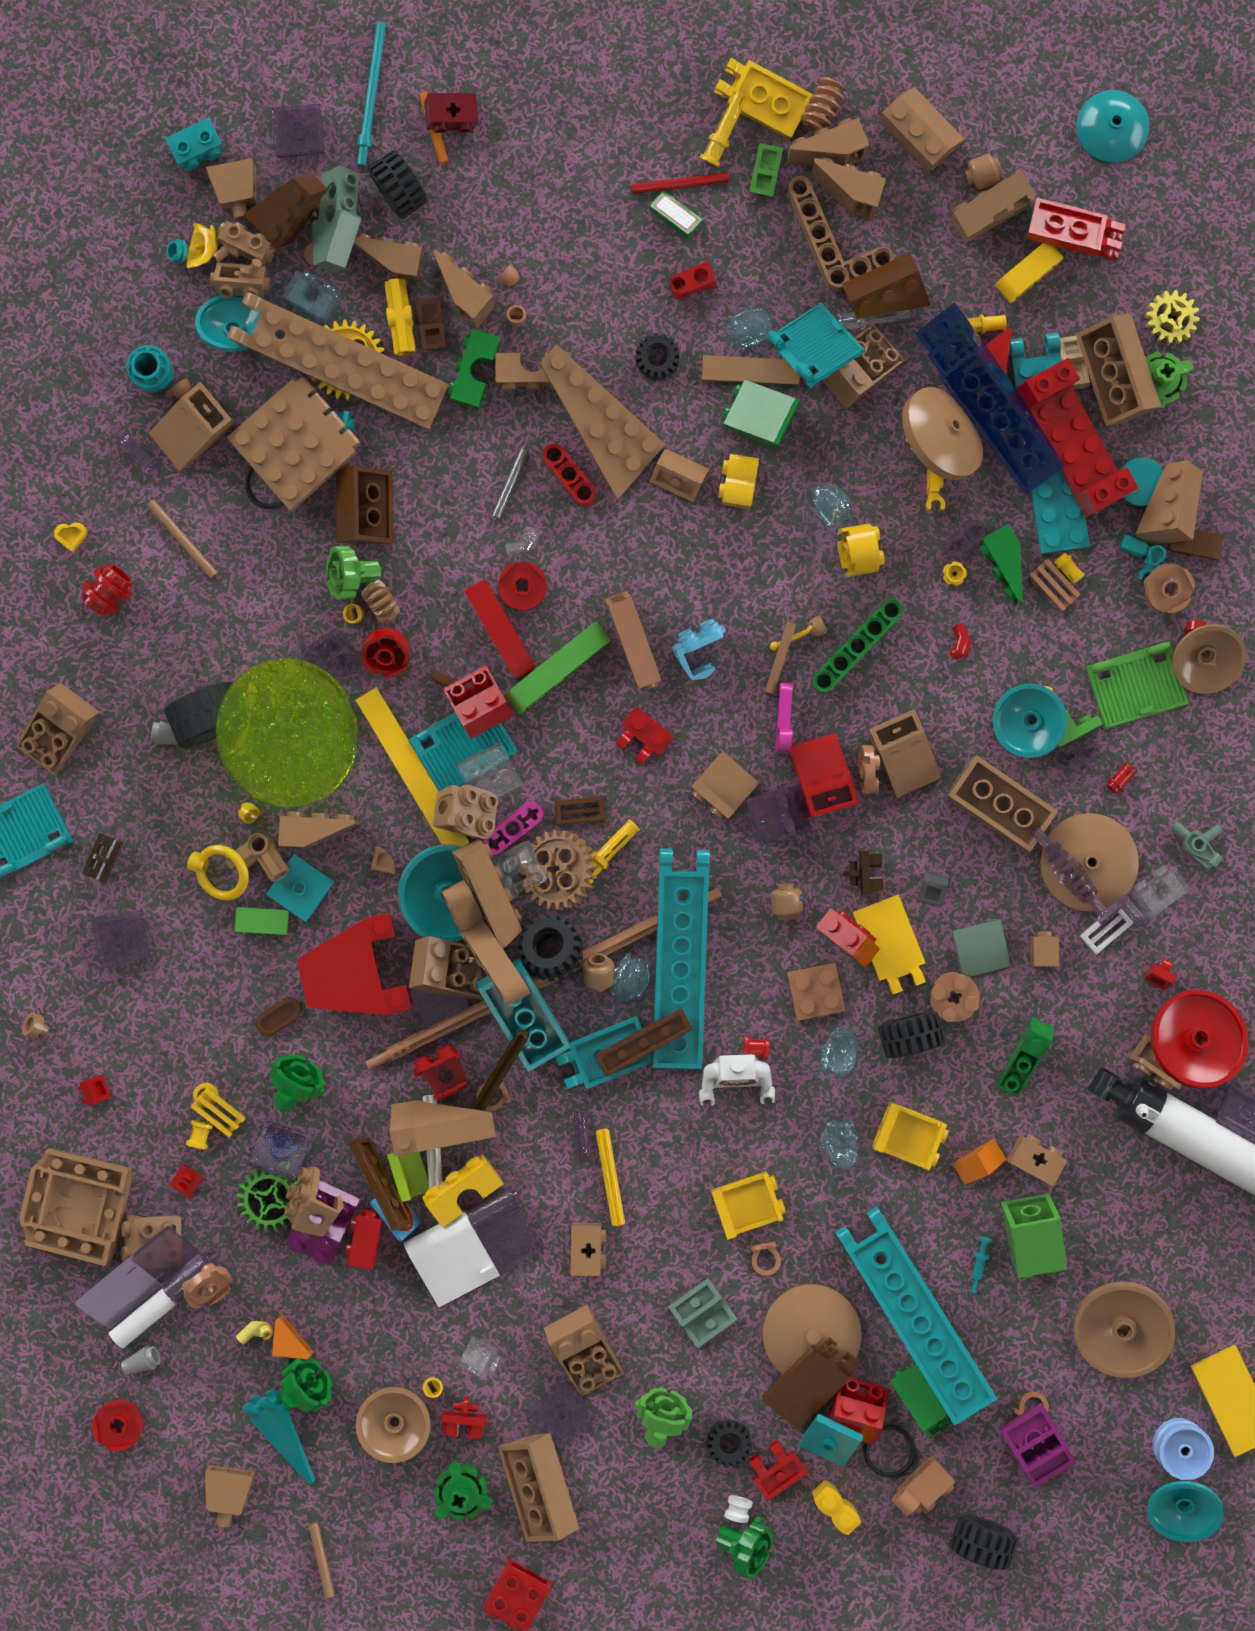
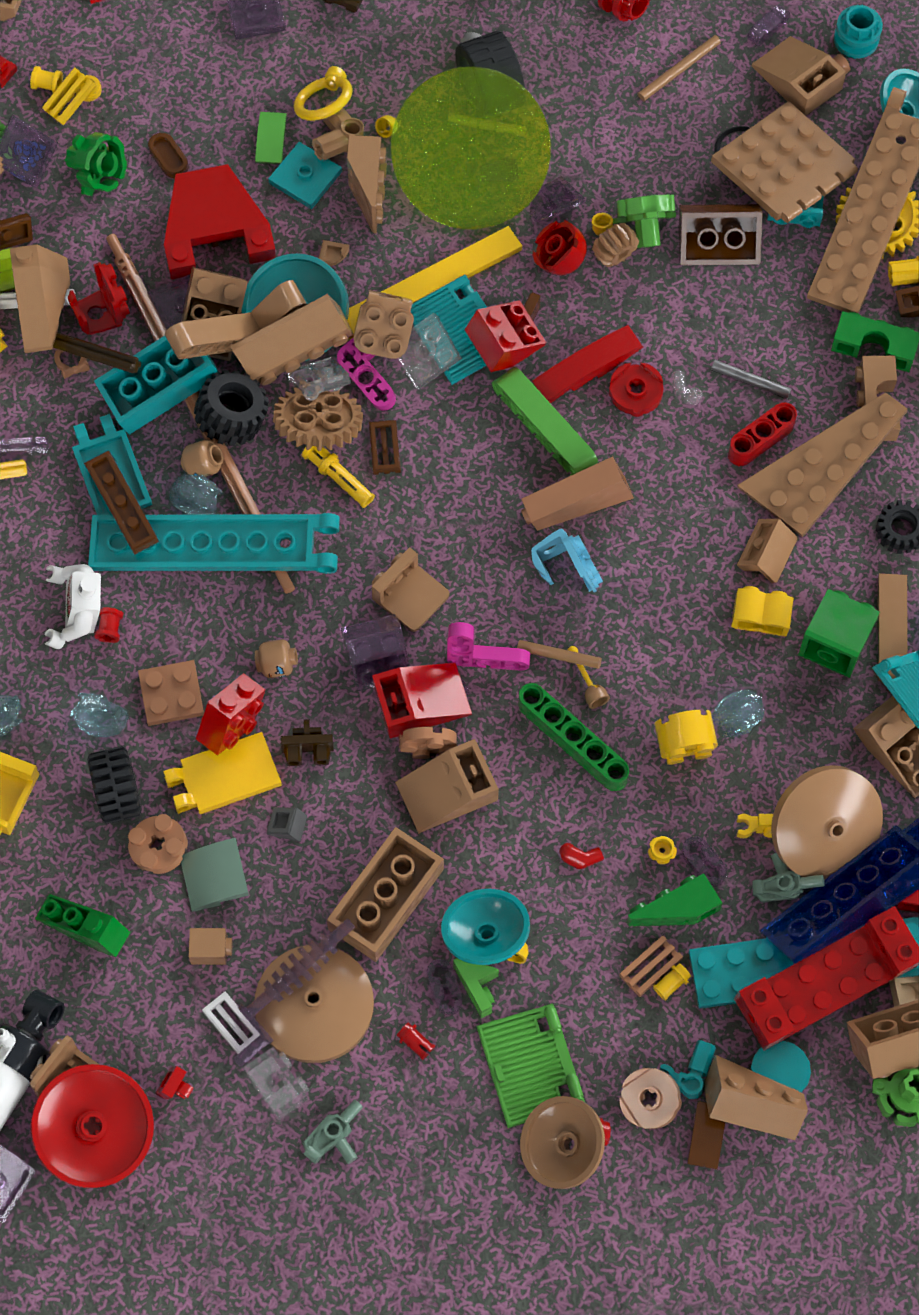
camera: 90 degrees right, 20 degrees down
red plate [616,706,674,765] -> none
none -> sand green piece [752,853,825,903]

